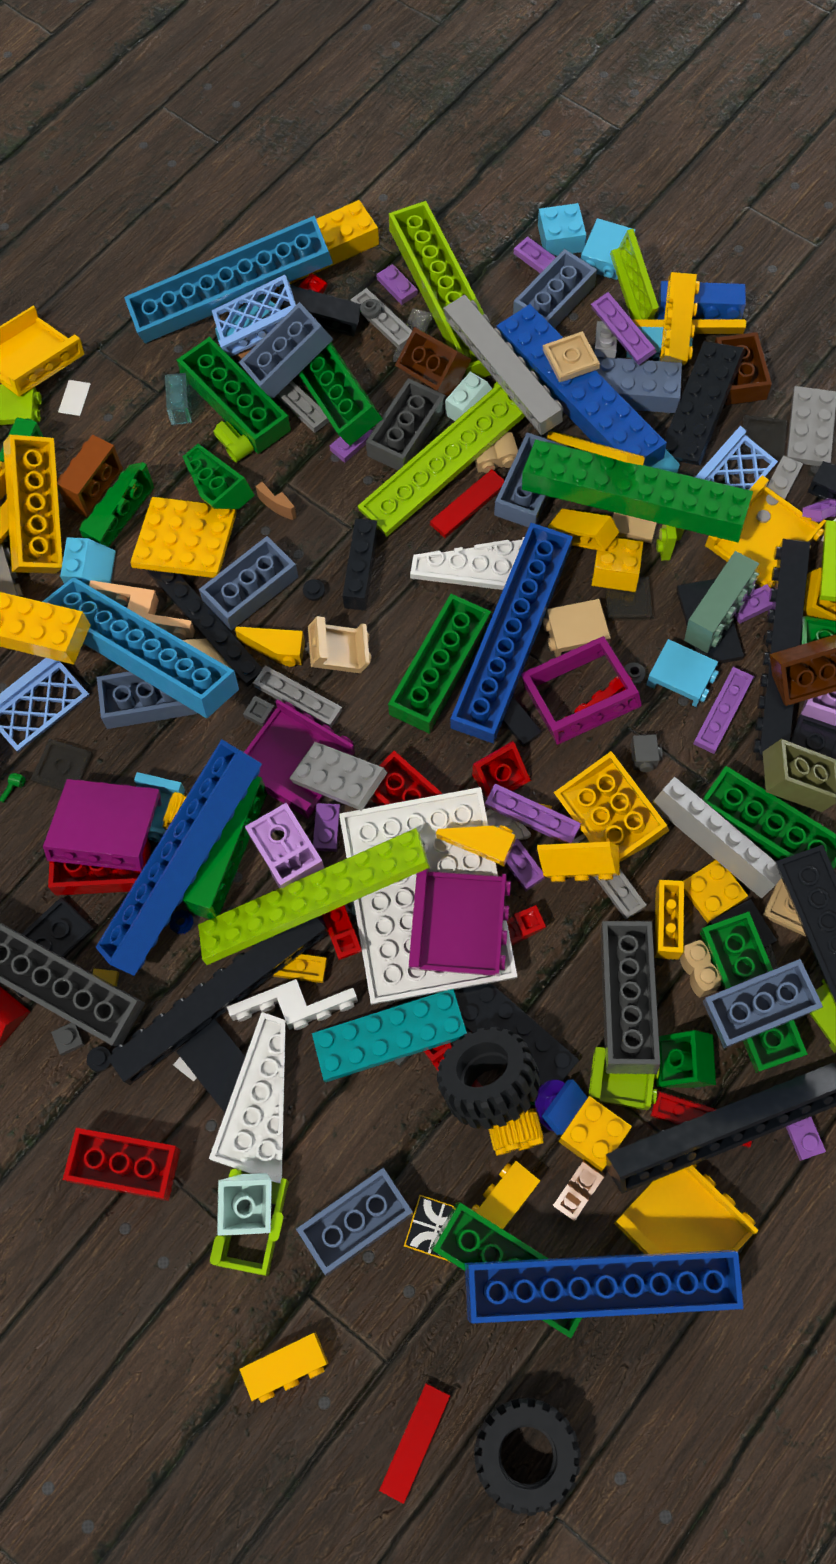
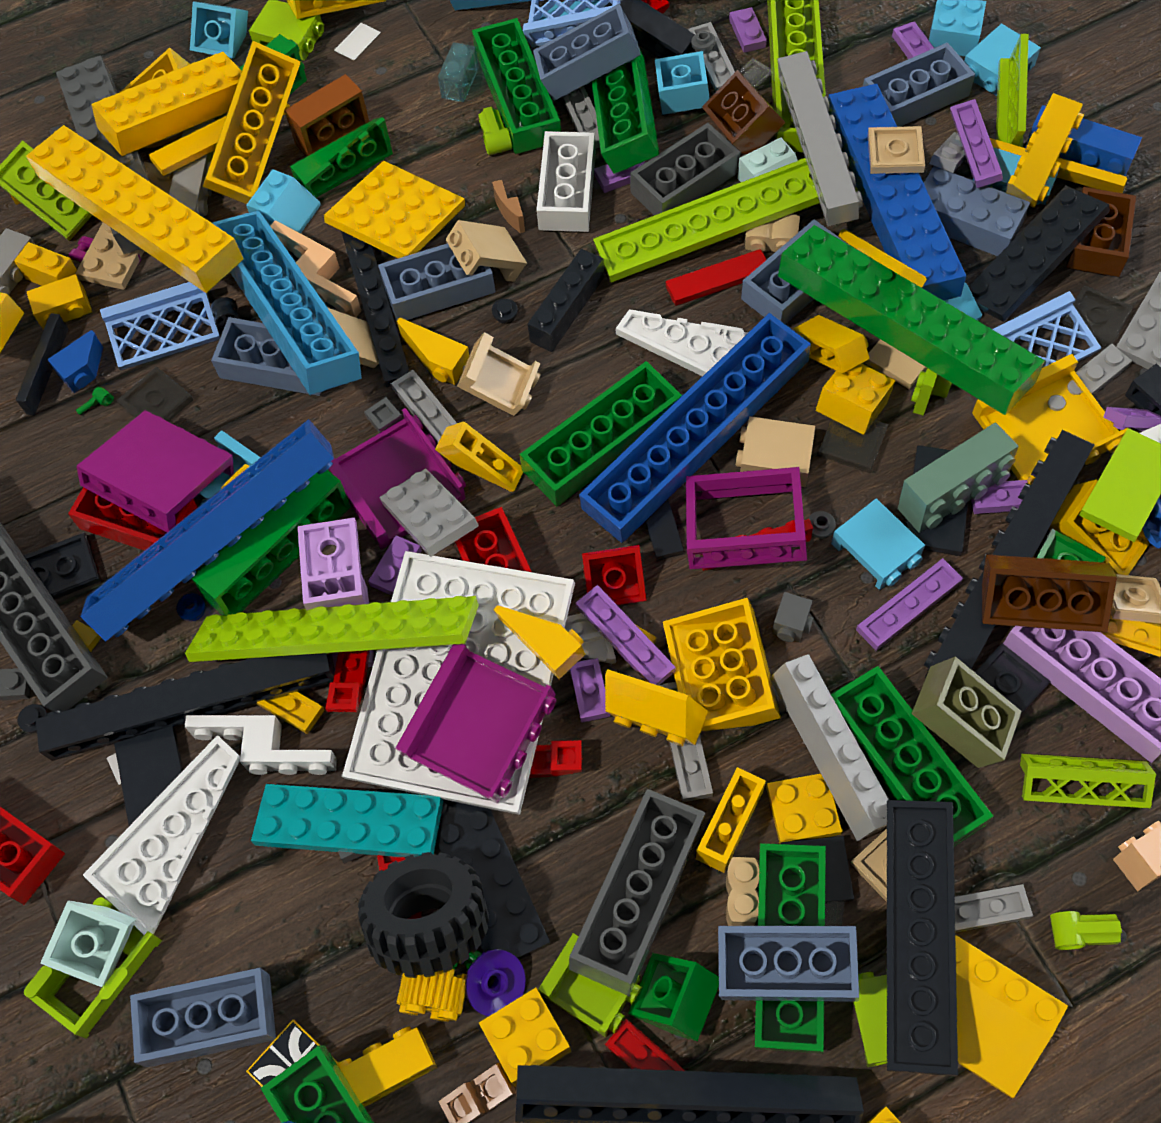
camera: 25 degrees right, 5 degrees down
green wedge [182,444,255,509] -> none
blue tile [542,1079,588,1135] -> none
none -> black wheel [211,297,241,330]
none -> yellow slope [435,422,523,492]
none -> tan panel [446,220,527,282]
none -> white brick [537,131,596,232]
none -> medium azure brick [655,51,709,115]

